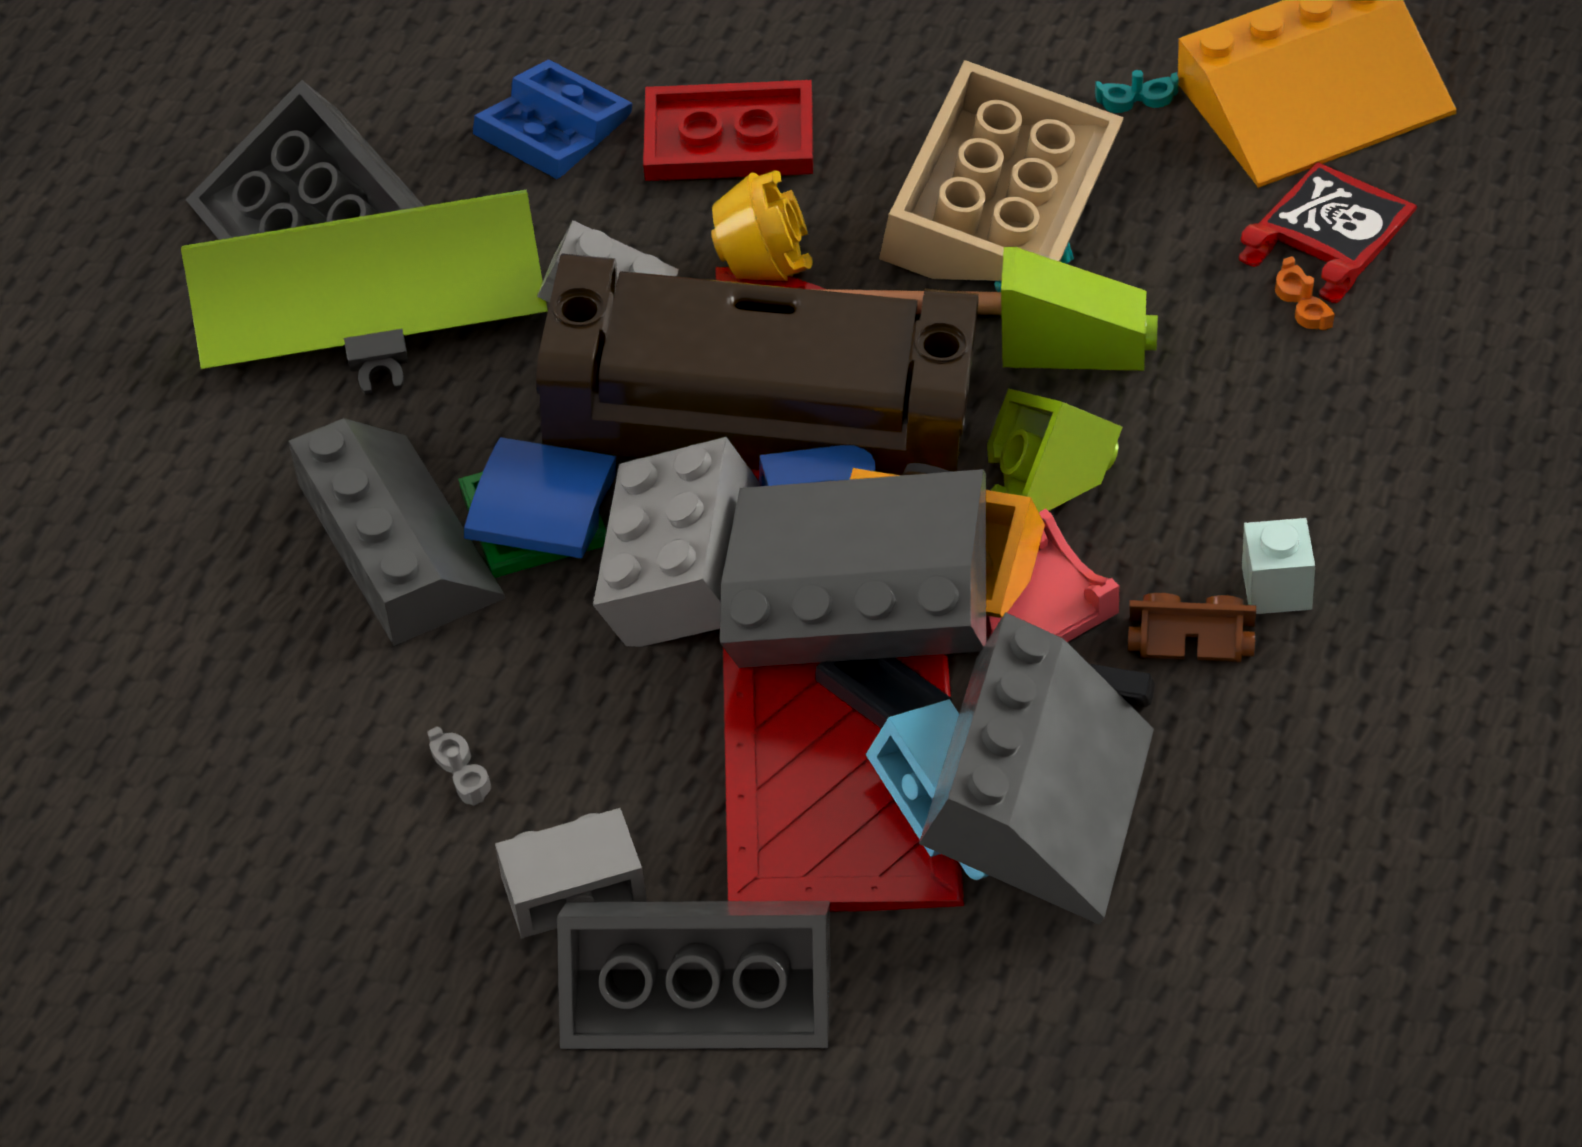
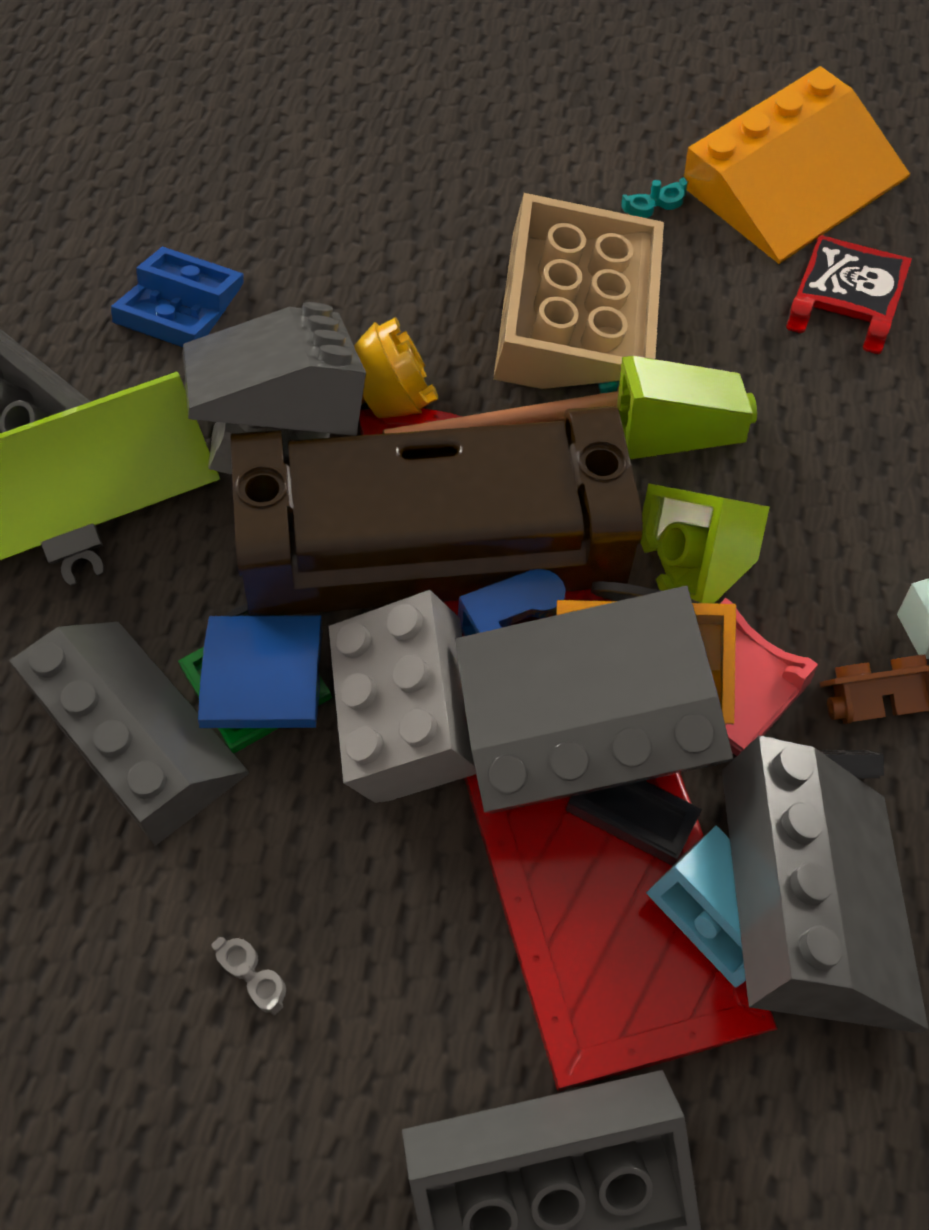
camera: 15 degrees left, 10 degrees up
light grey brick [495,808,647,938] -> none
red plate [643,80,813,181] -> none
orange piece [1275,256,1335,331] -> none
none -> dark grey slope [183,302,366,436]

